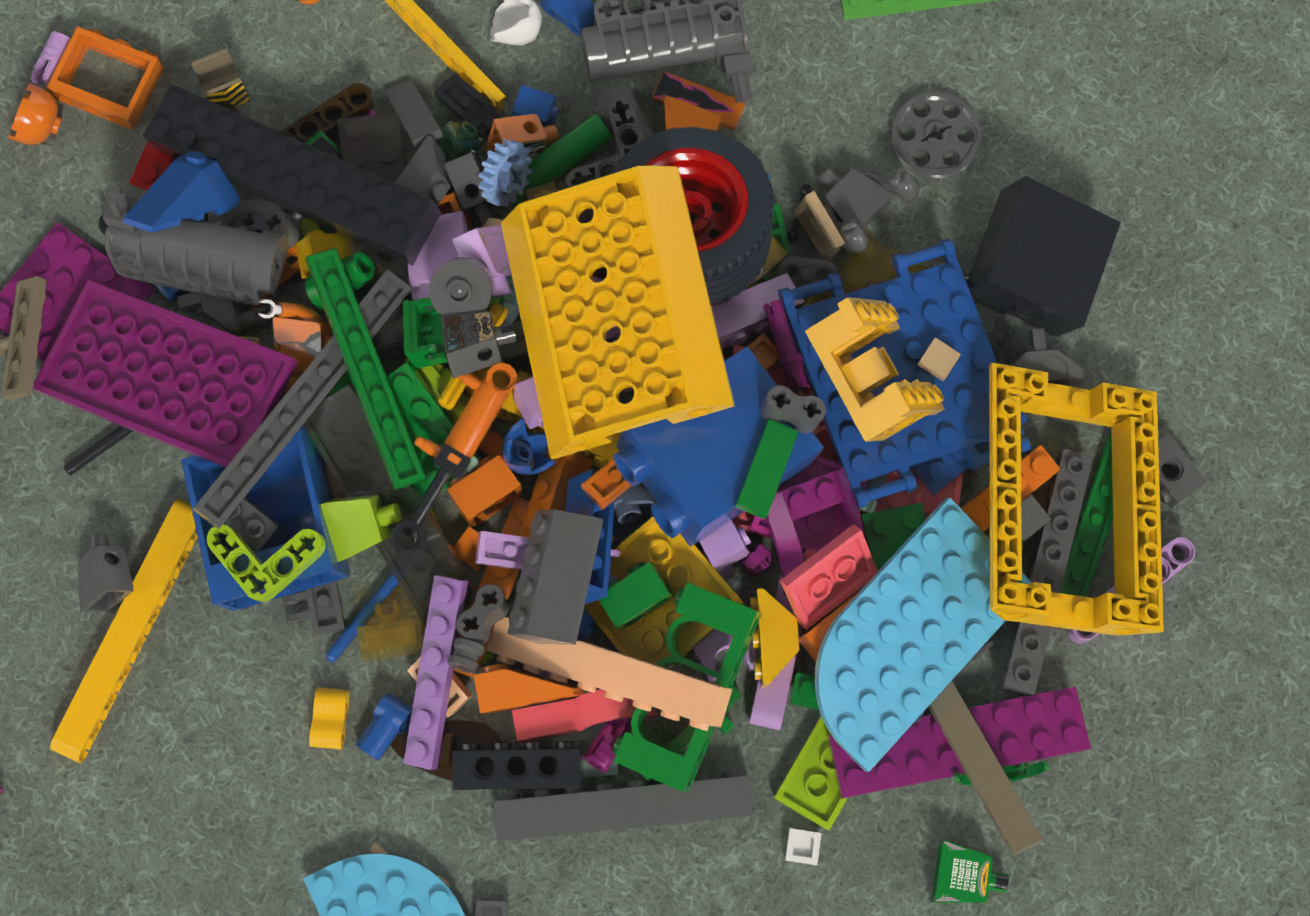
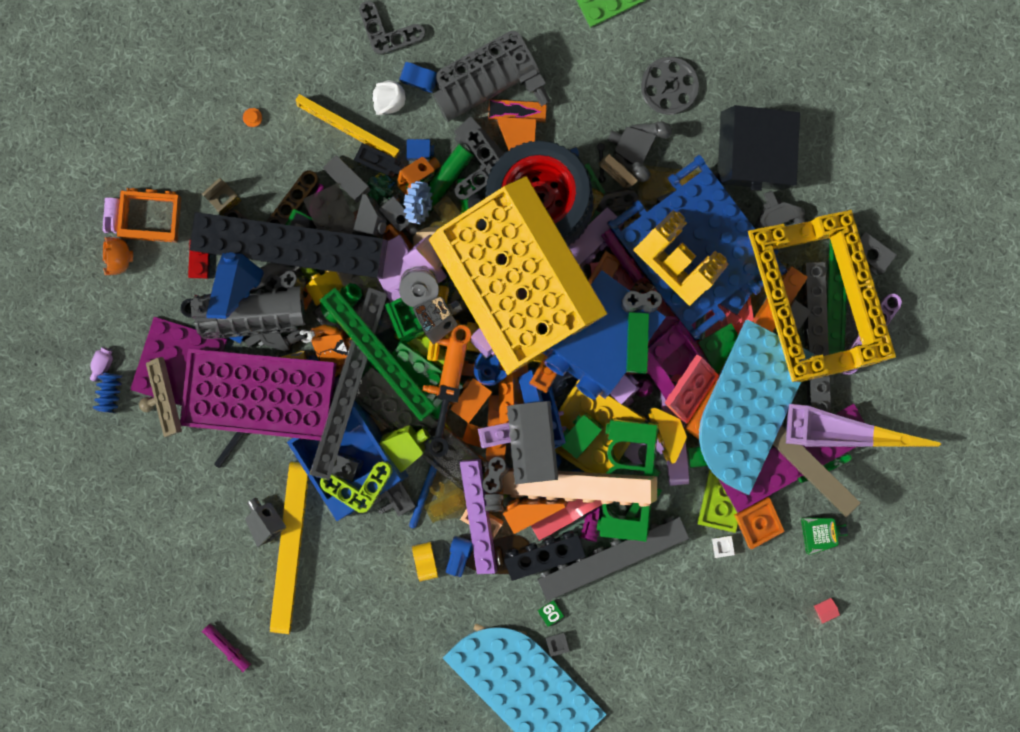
camera: 10 degrees left, 10 degrees up
tan tile [917,338,961,381] -> none
none -> green tile [537,600,564,627]
none -> orange plate [734,497,785,549]
none -> lavender plate [786,404,941,447]

